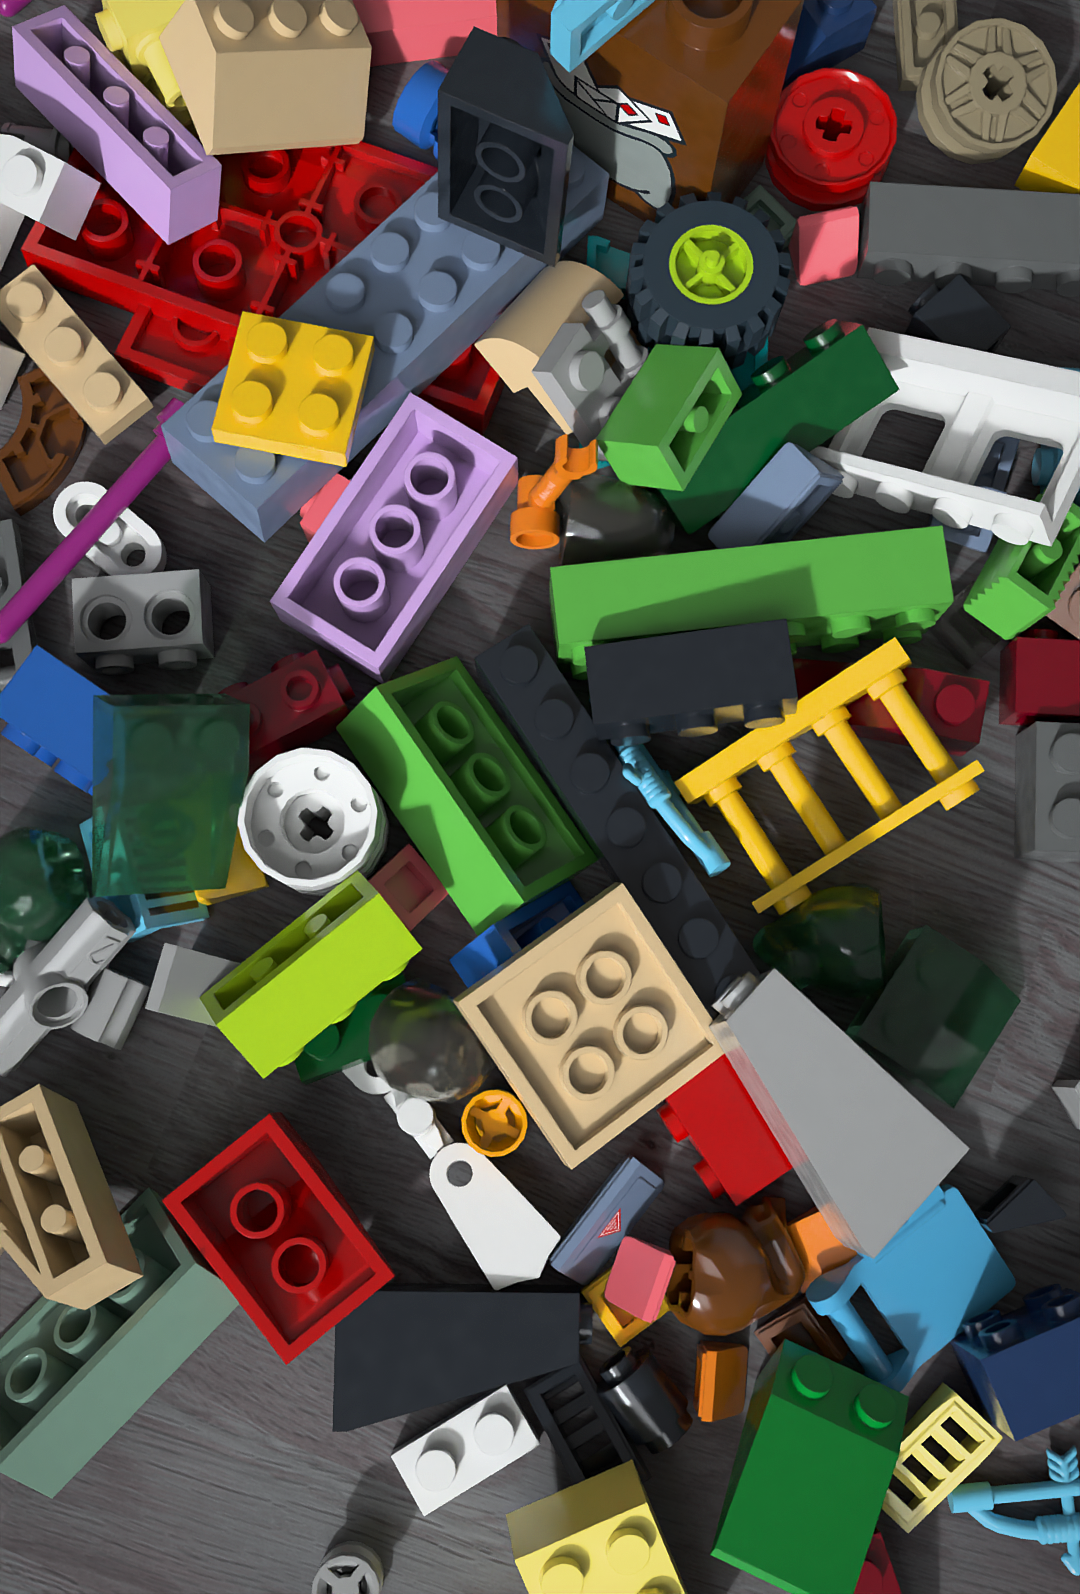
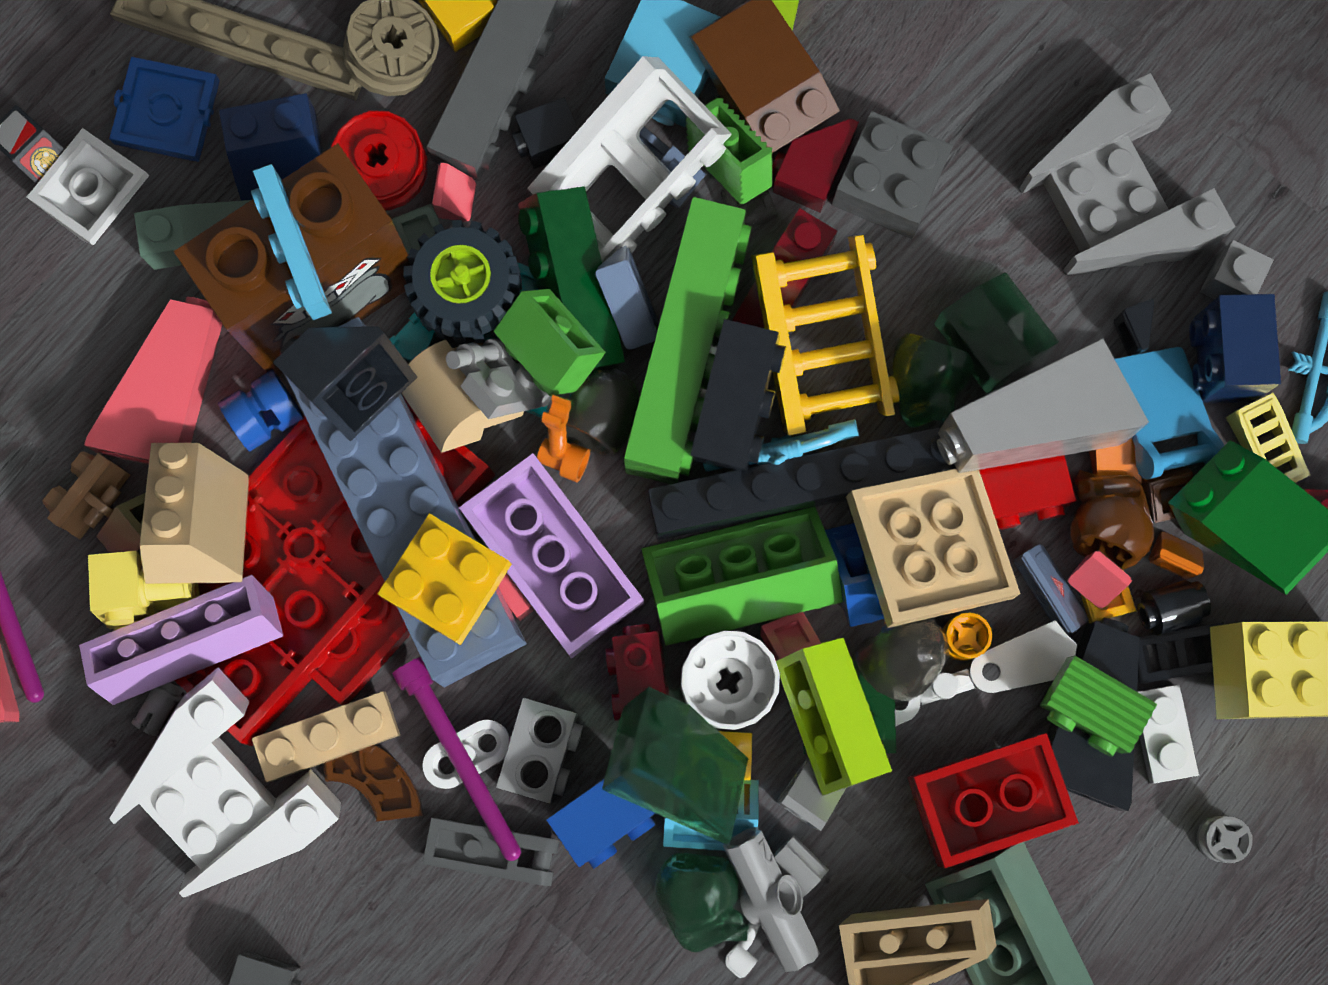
camera: 70 degrees left, 0 degrees up
none -> bright green brick [1040,655,1157,757]

